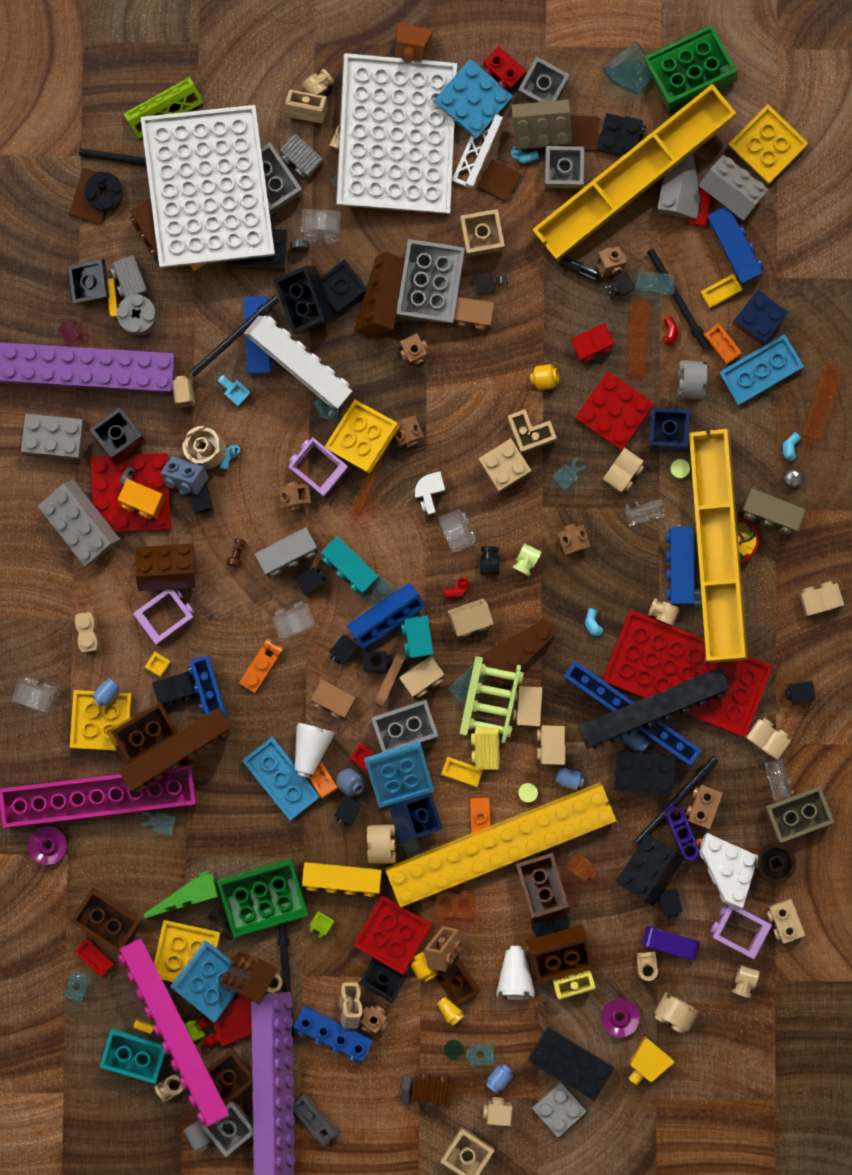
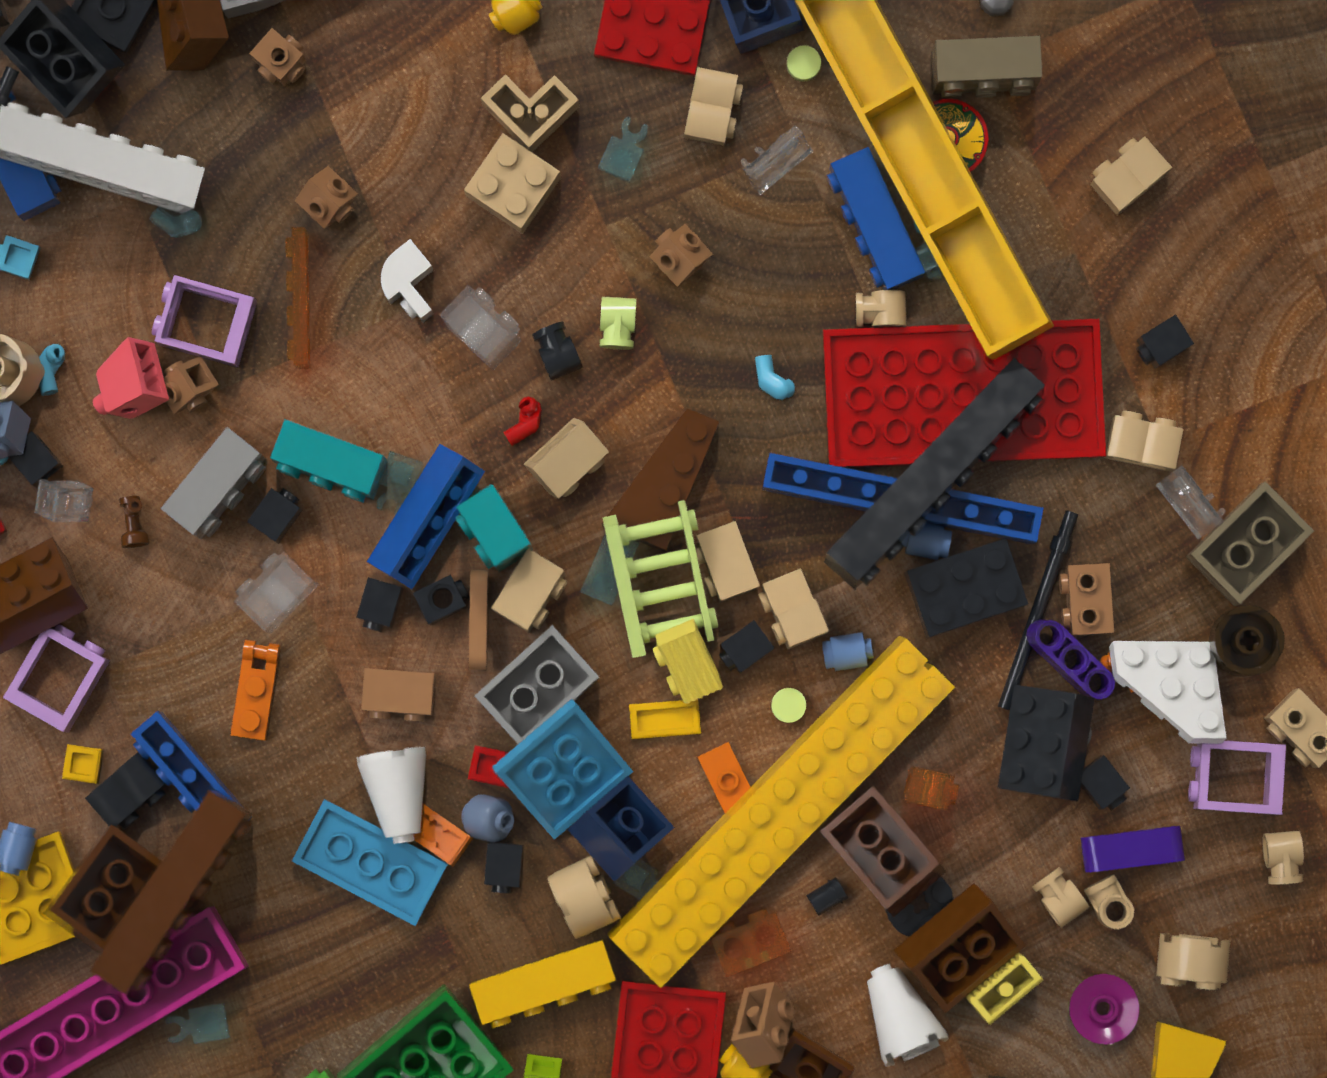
camera: 25 degrees left, 0 degrees up
yellow plate [325,399,401,474] -> none
none -> clear brick [34,479,94,522]
none -> coral torso [93,337,169,419]
none -> black brick [719,620,774,673]
none -> black piece [806,877,848,916]
none -> tan piece [1032,867,1090,928]

